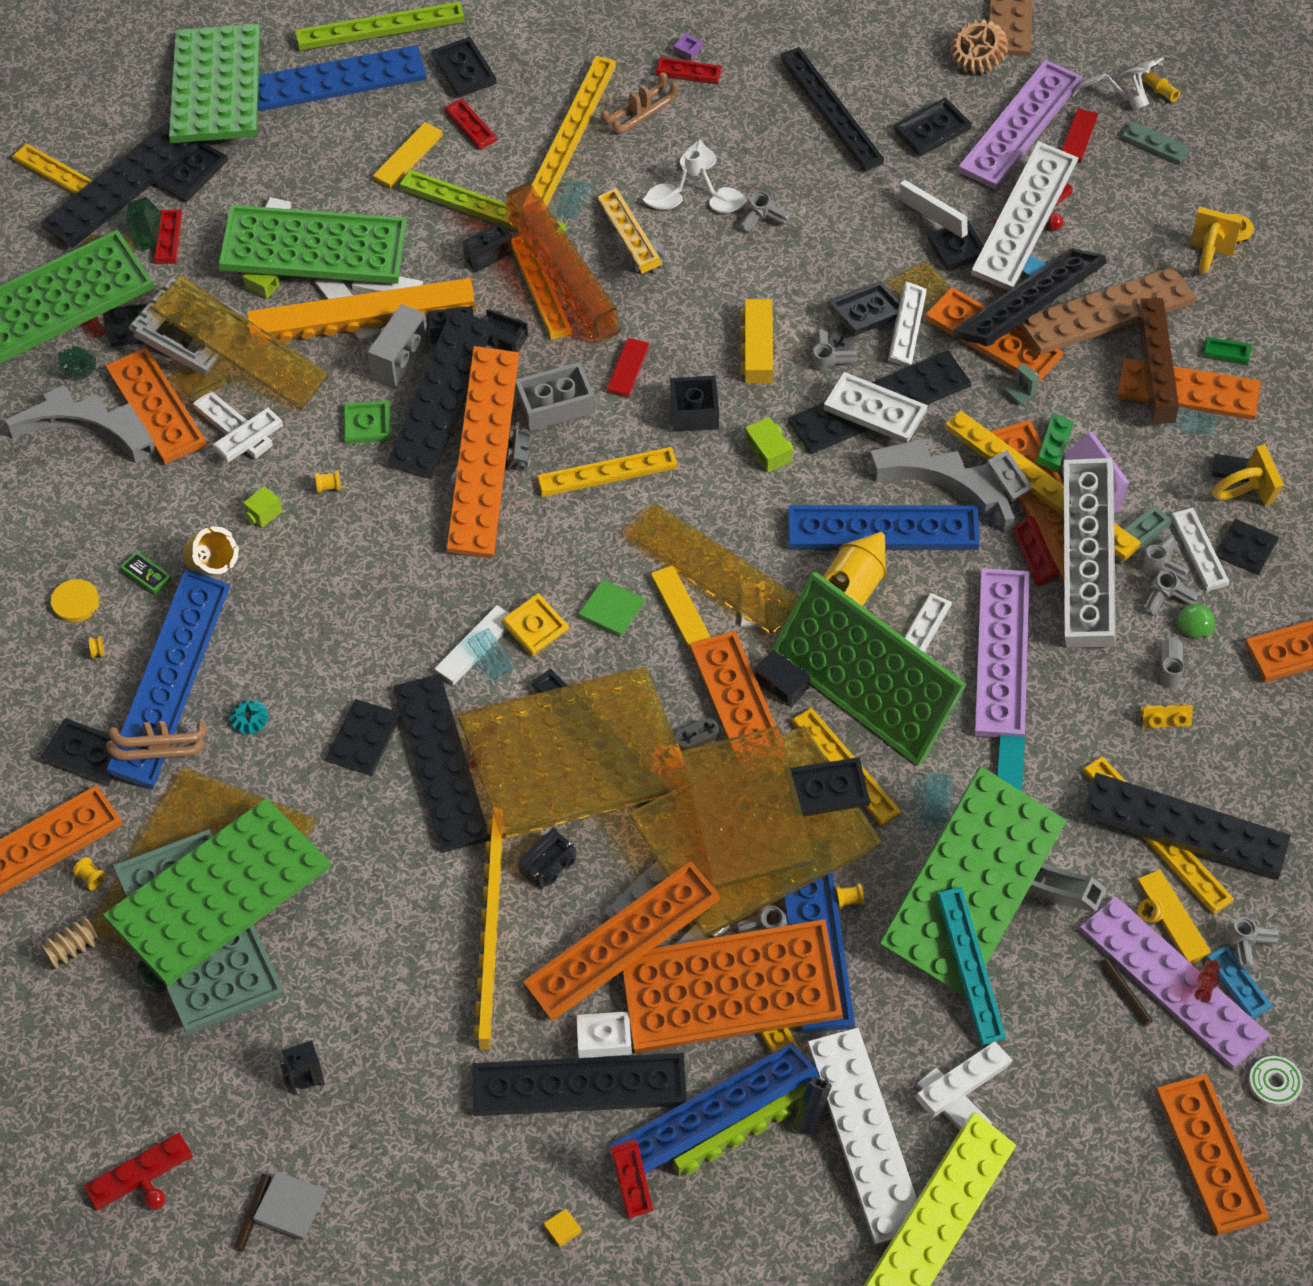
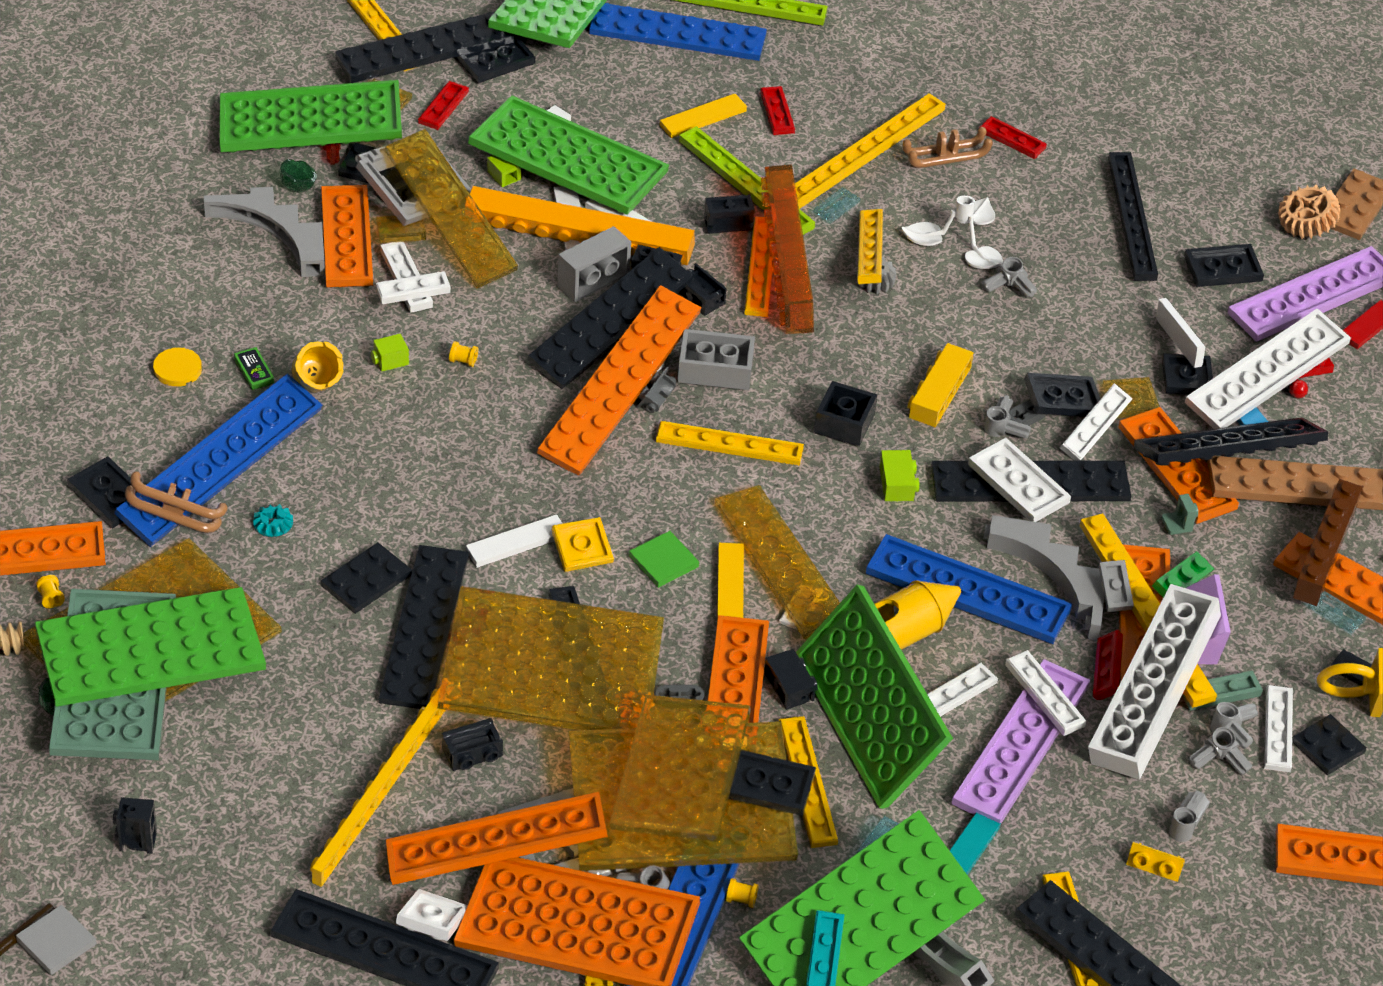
camera: 20 degrees right, 10 degrees down
yellow bush [89,635,105,659] -> none
clear green slope [126,197,162,251] -> none
bright green tile [343,400,391,444] -> none
black plate [432,37,497,98] -> none
clear light blue tile [468,628,515,681] -> none
red tile [607,338,649,398] -> none
medium lavender plate [673,33,703,60] -> none
bright green hair [1177,603,1215,640] -> none
none -> white tile [1005,650,1086,736]

